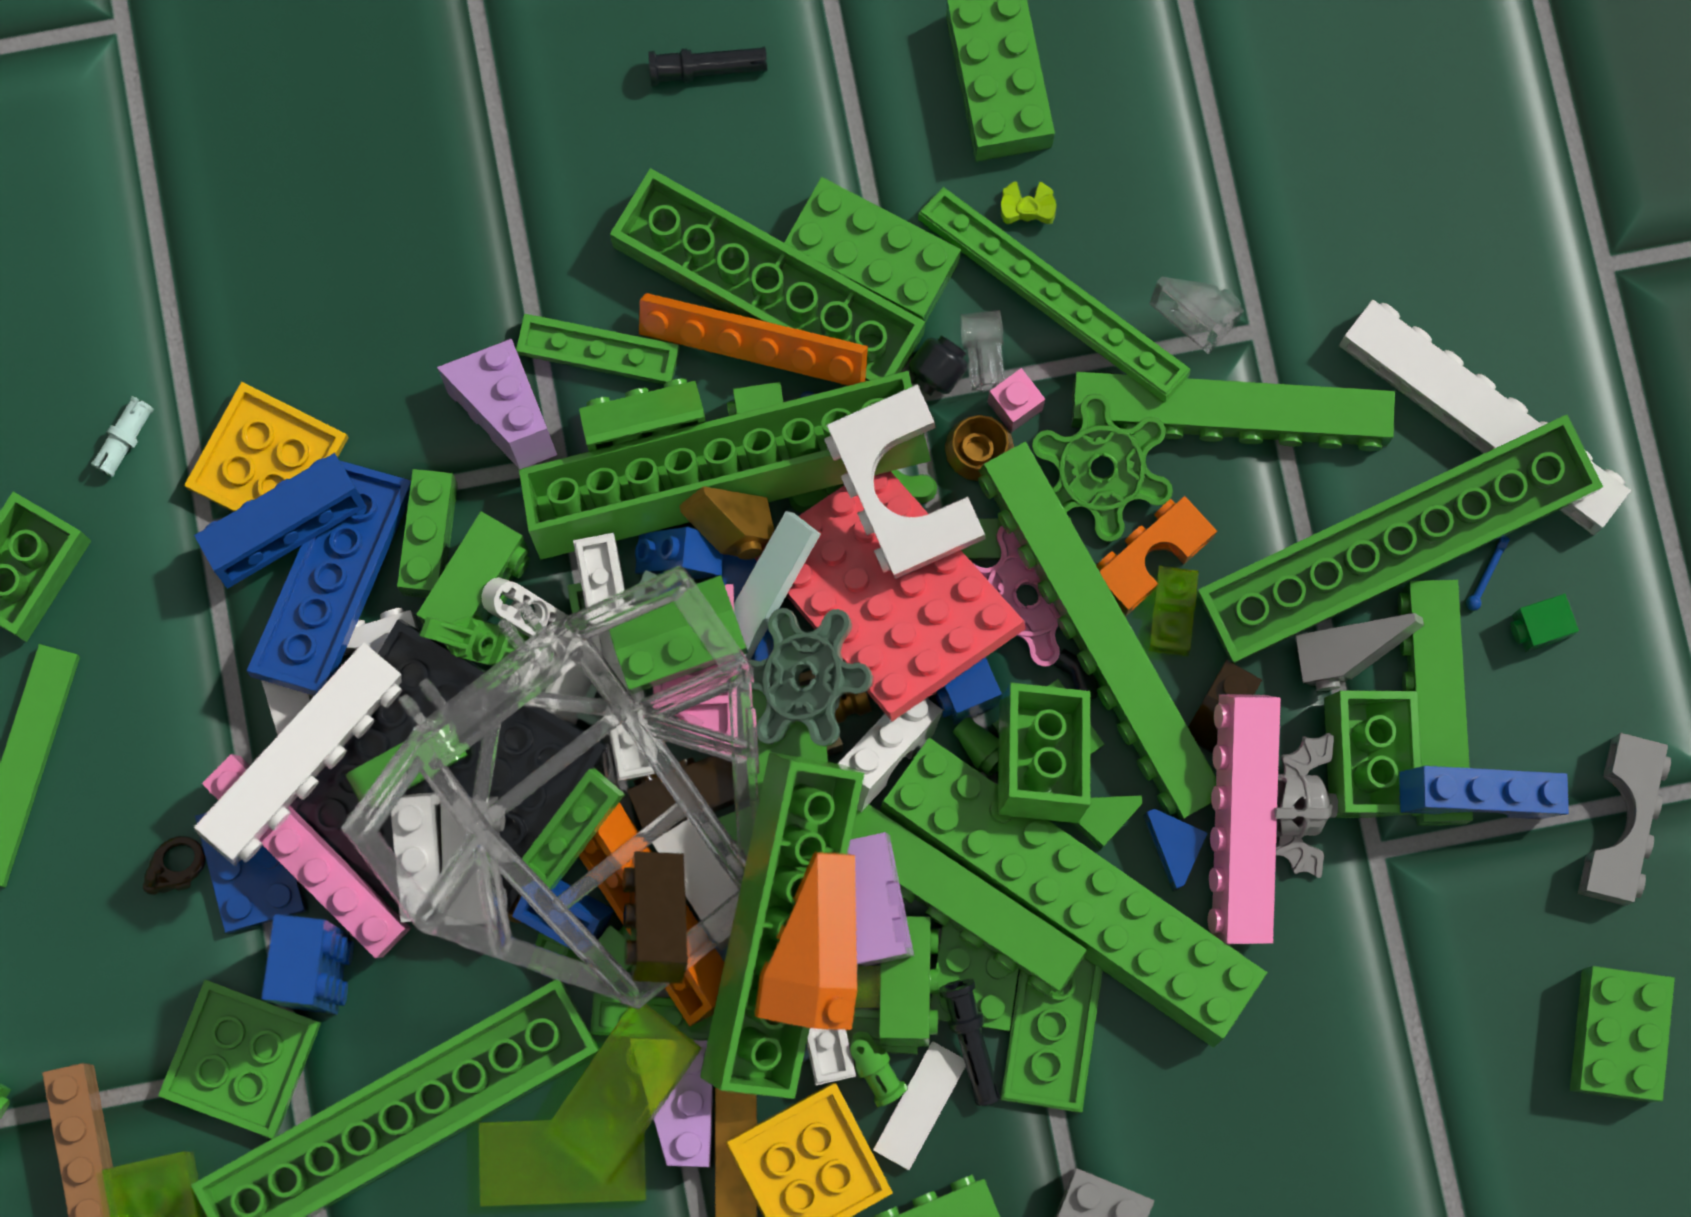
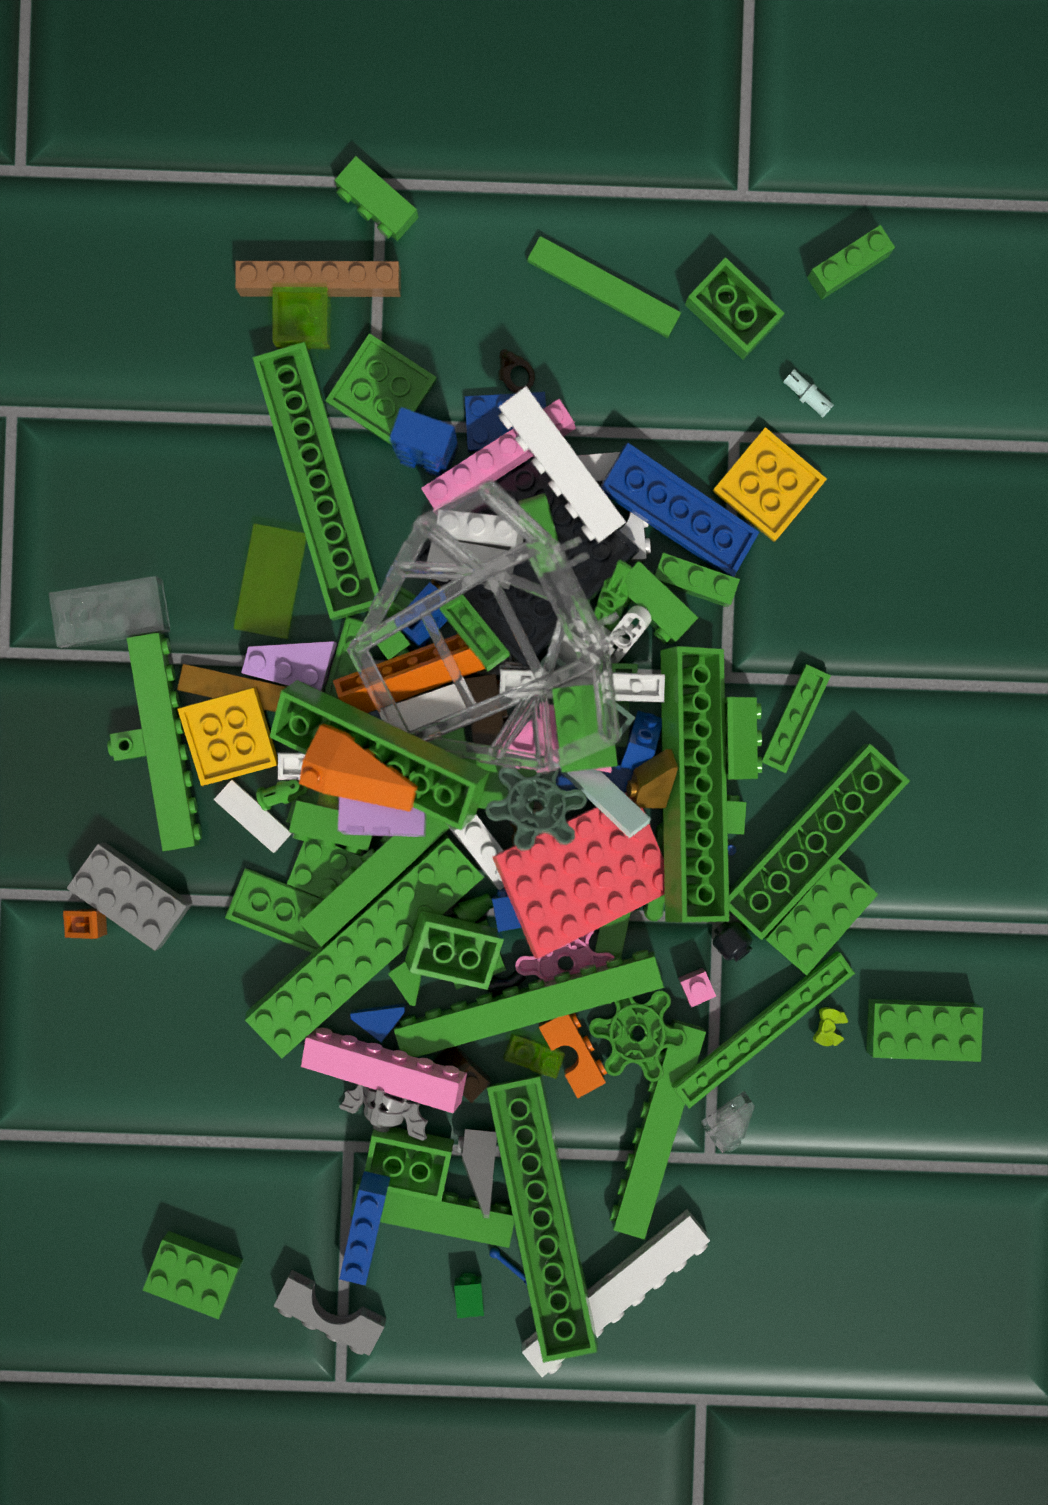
camera: 100 degrees right, 10 degrees up
blue brick [194,453,367,589] -> none
lavender wedge [437,339,557,469] -> none
clear neon green tile [543,999,702,1184] -> none
dark brown brick [622,851,688,983] -> none
orange plate [639,293,868,386] -> none
black pin [648,46,767,86] -> none
white arch [824,384,985,579] -> none
black pin [939,979,1001,1106] -> none
pearl gold hat [945,415,1014,481] -> none
clear piece [960,310,1005,392] -> none

